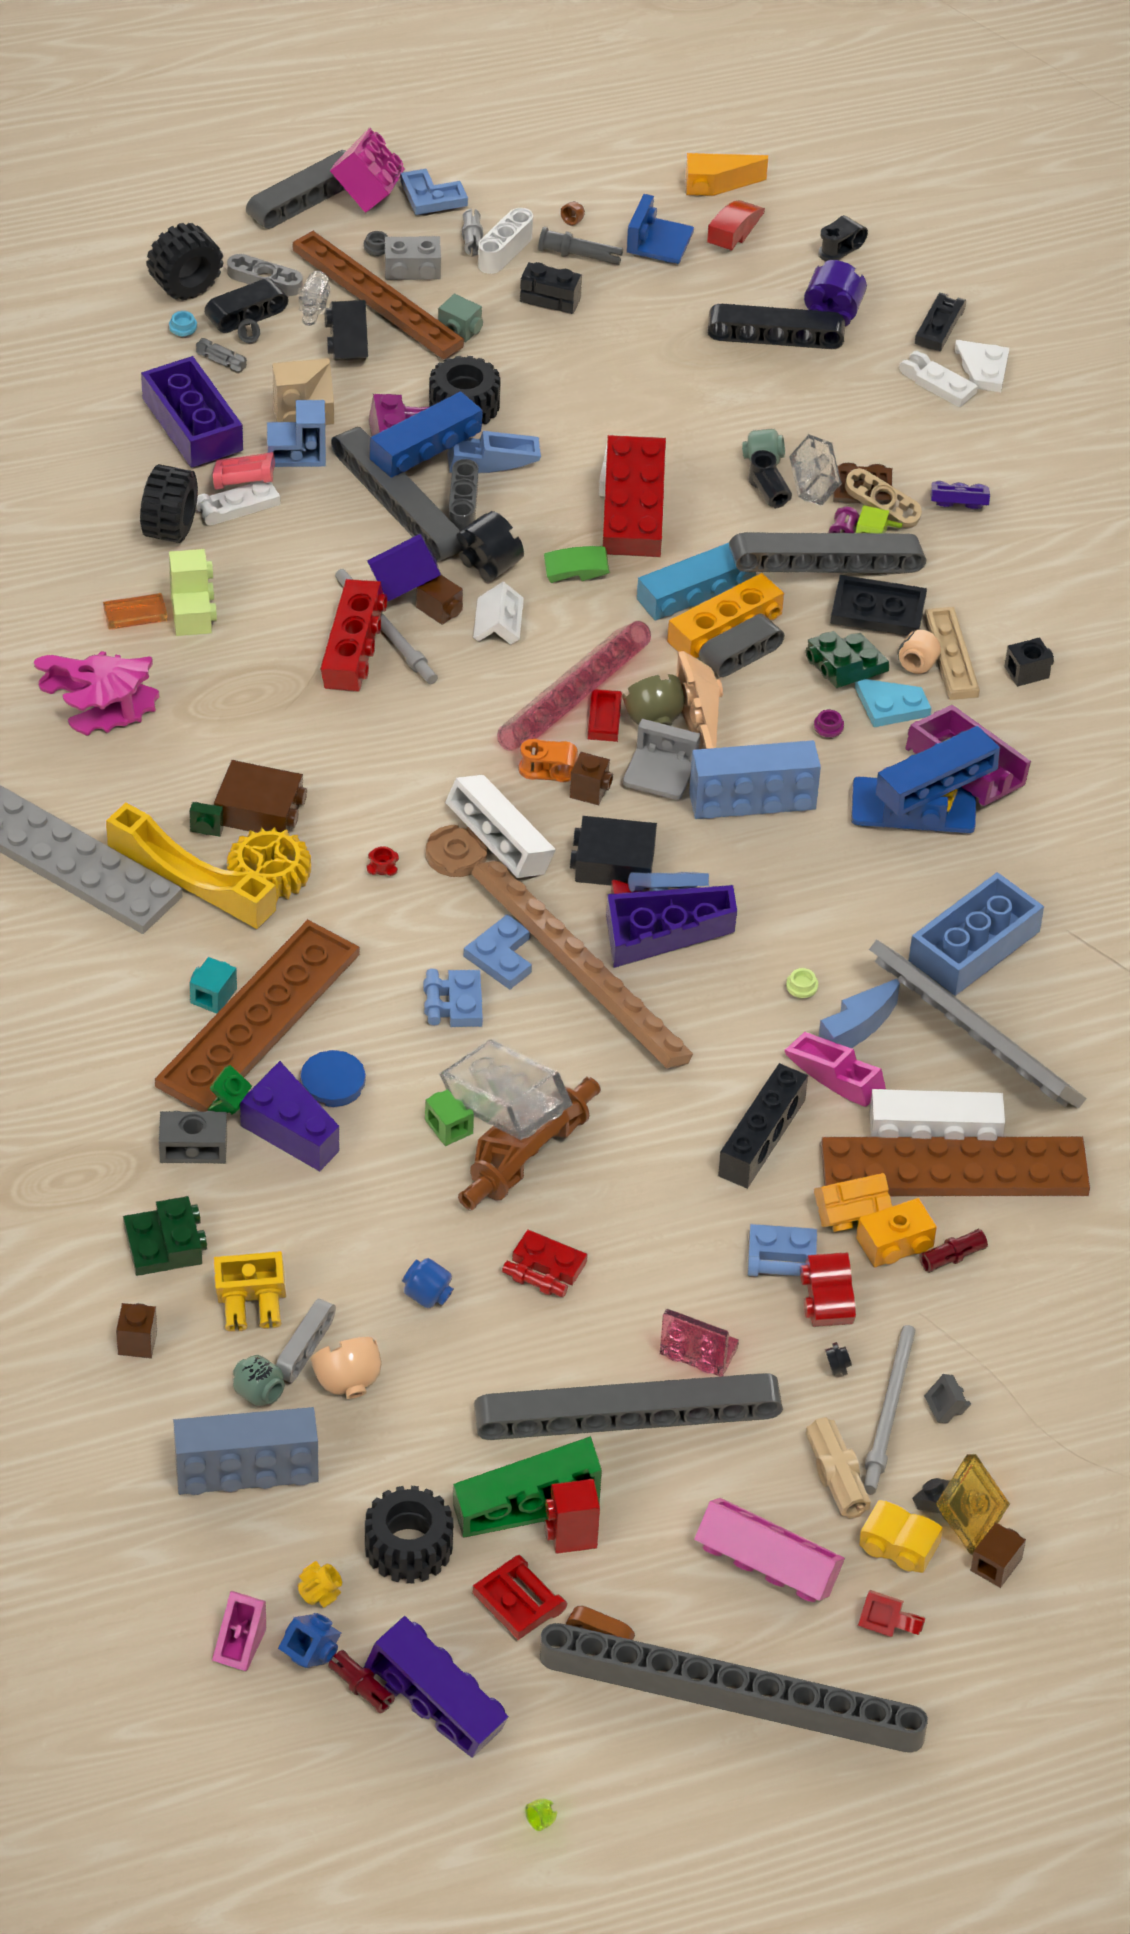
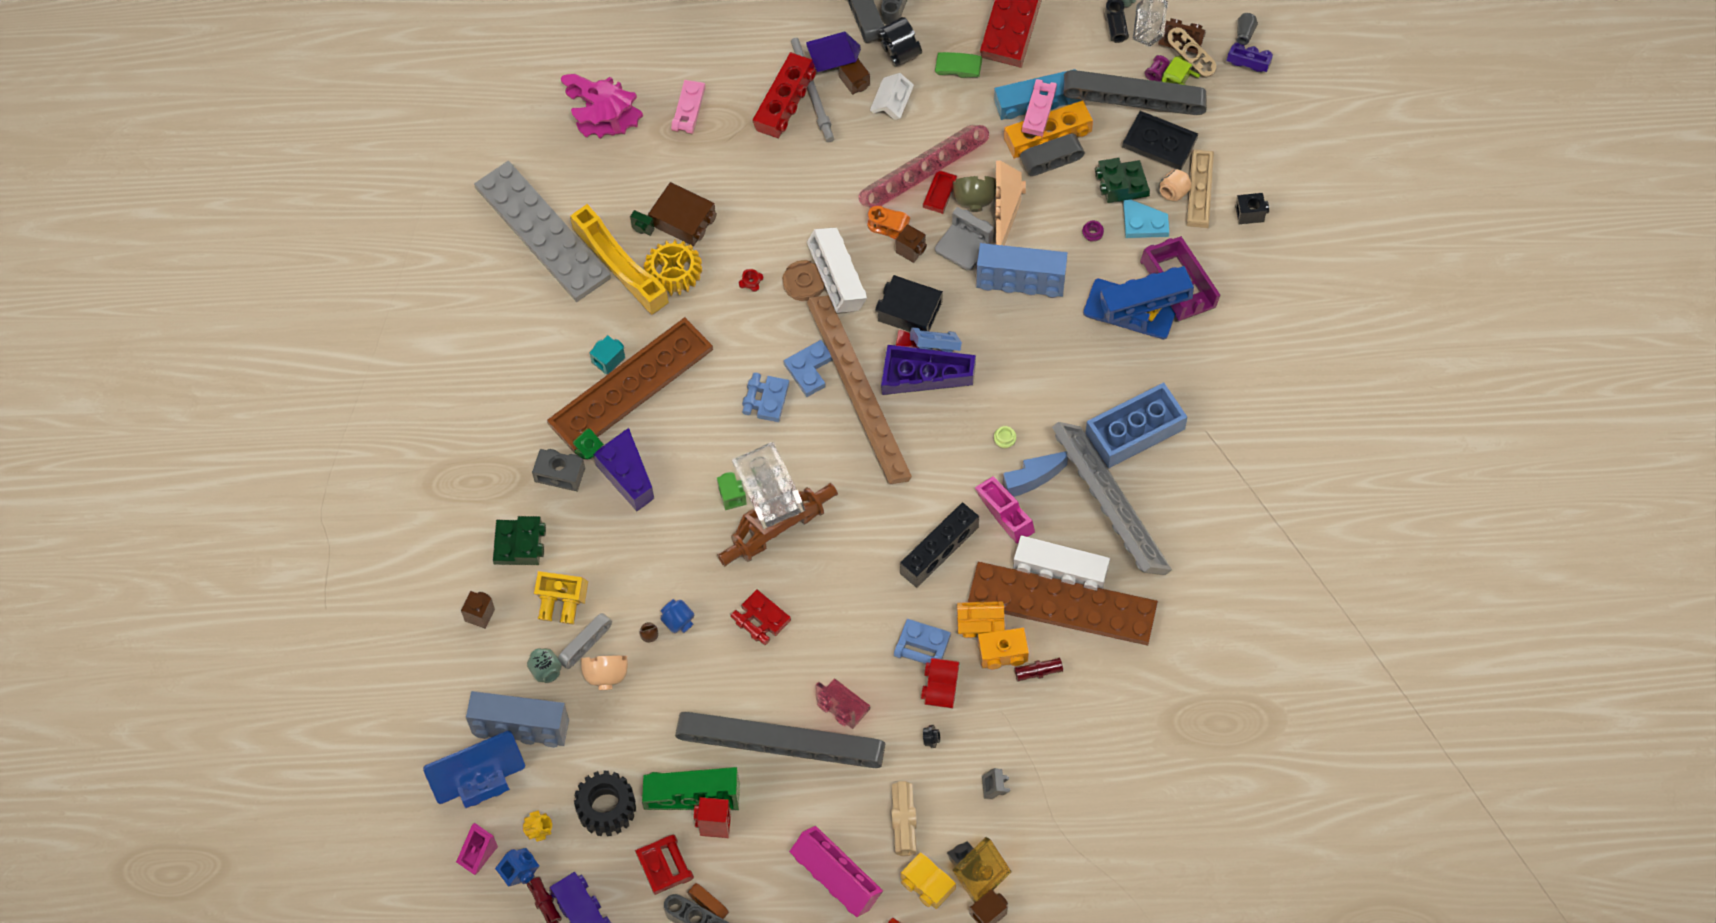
camera: 20 degrees right, 15 degrees up
clear orange tile [103,593,168,630] -> none
yellowish green brick [169,549,217,636] -> none
blue tile [300,1050,366,1107] -> none
light grey bar [864,1325,916,1494] -> none
none -> blue bracket [423,731,525,809]
none -> reddish brown hinge [640,622,659,643]
none -> bright pink plate [671,80,706,134]
none -> bright pink plate [1022,79,1057,137]
none -> dark grey cone [1237,13,1258,45]

